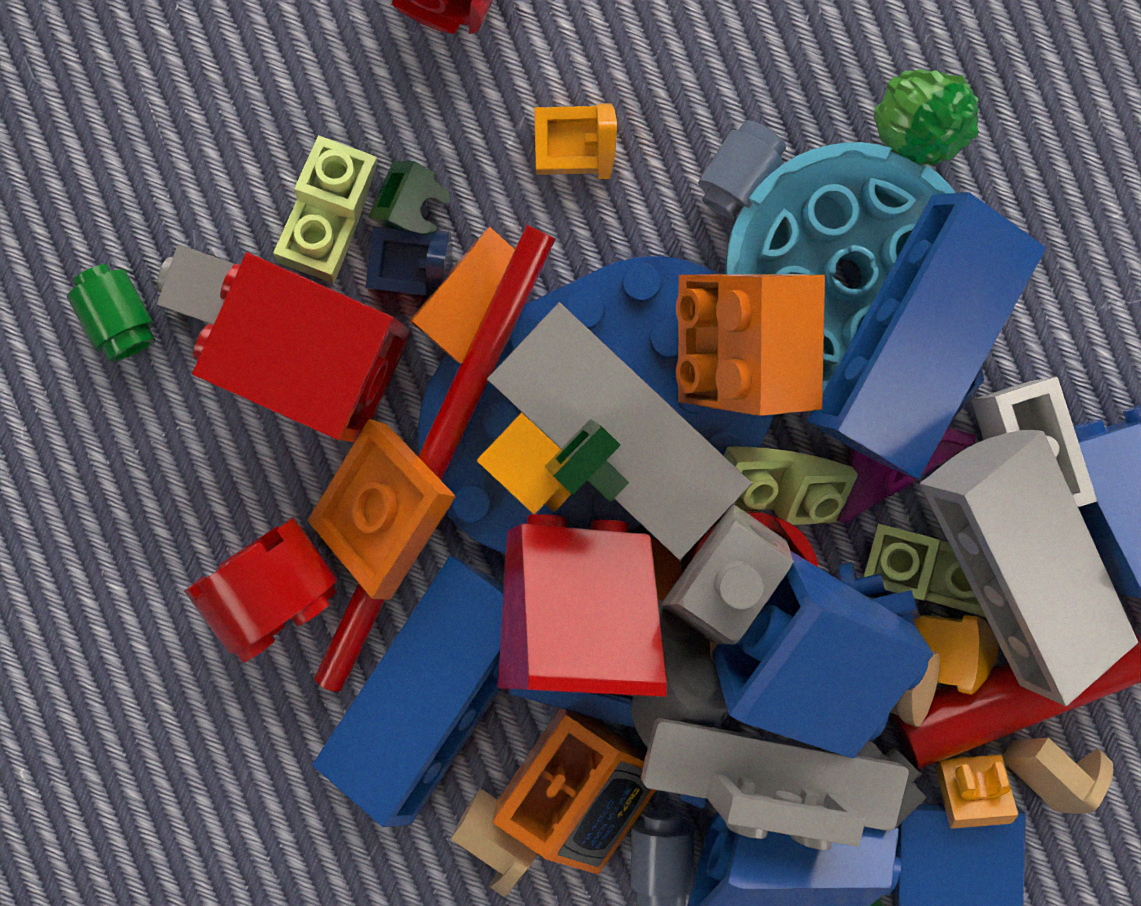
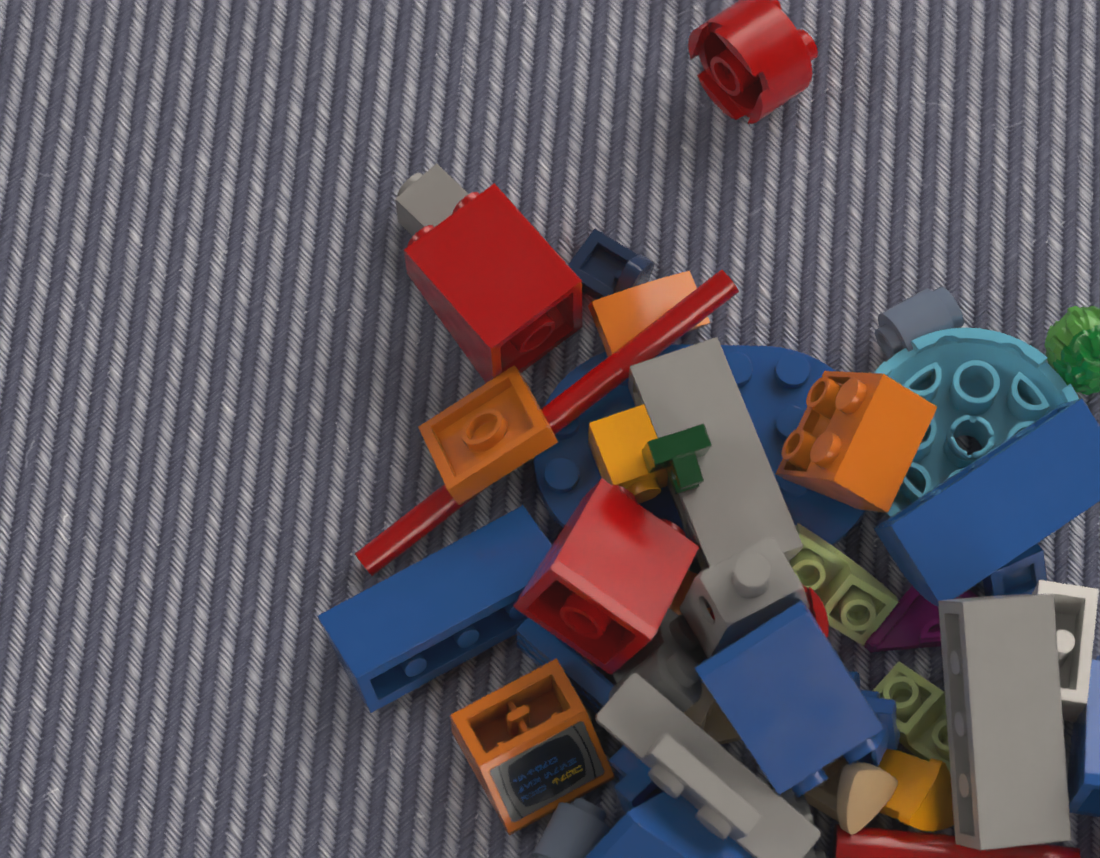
camera: 25 degrees right, 20 degrees down
green brick [67,264,156,363] -> none
red brick [184,517,337,663] -> none
yellowish green slope [273,135,377,283] -> none
dark green tile [368,161,451,235] -> none
tan tile [451,788,537,897] -> none
light orange tile [534,103,617,179] -> none

